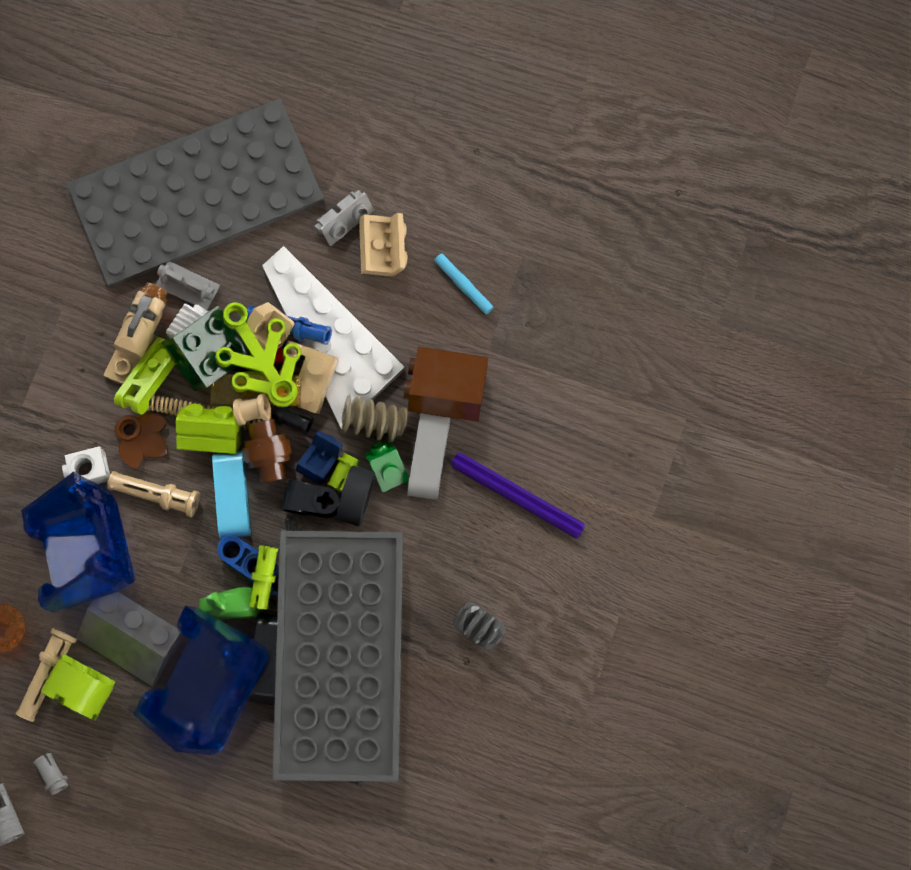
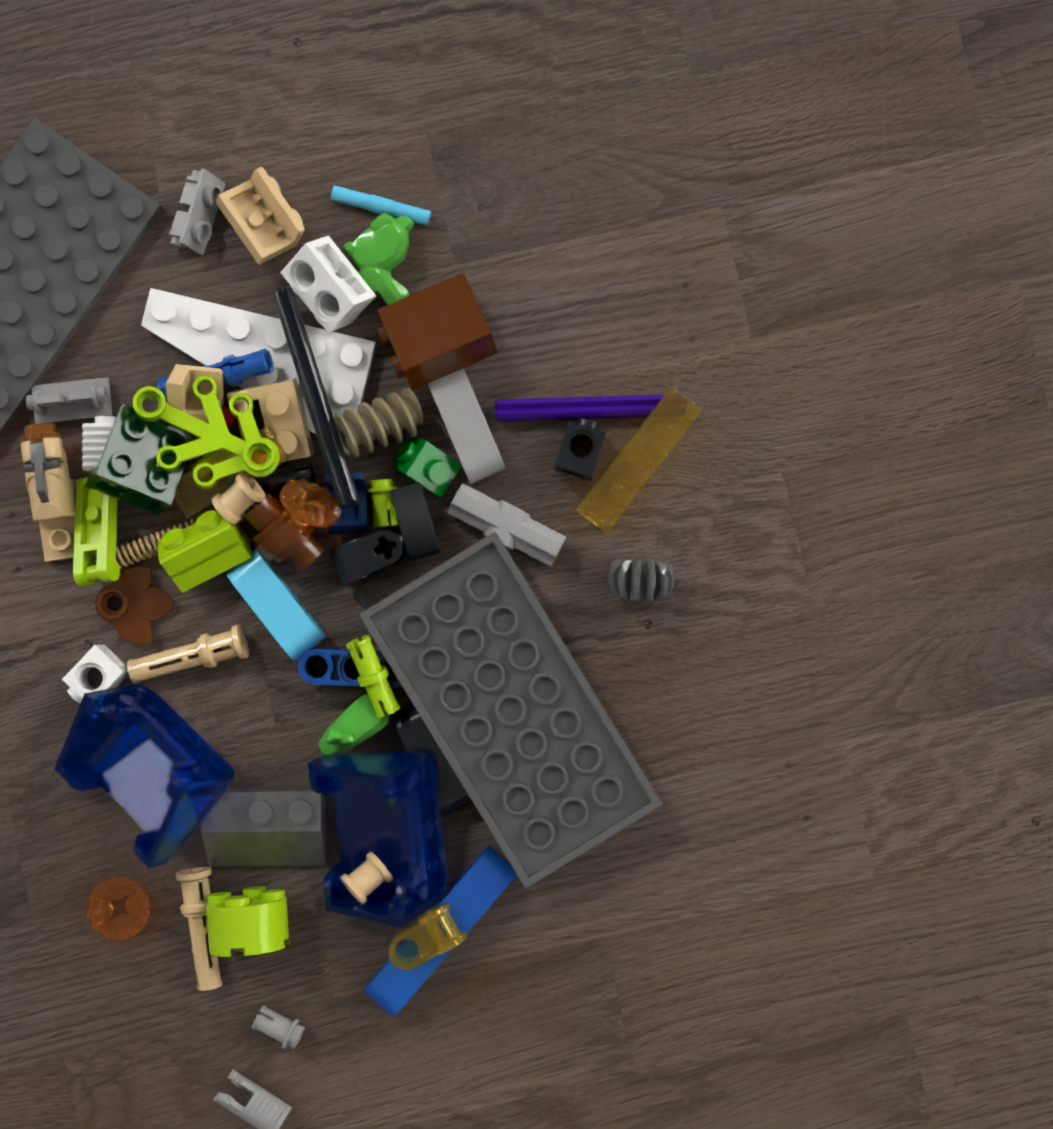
camera: 30 degrees left, 10 degrees up
none -> black axle [272,286,360,509]
none -> clear orange gear [279,478,342,528]
none -> white brick [281,235,376,333]
none -> tan bush [340,851,393,905]
none -> bright green animal [342,213,414,305]
none -> blue beam [363,845,517,1017]
none -> clear yellow piece [389,902,468,970]
none -> light grey piece [447,483,566,567]
none -> black brick [554,418,606,481]
none -> clear yellow tile [576,386,703,533]

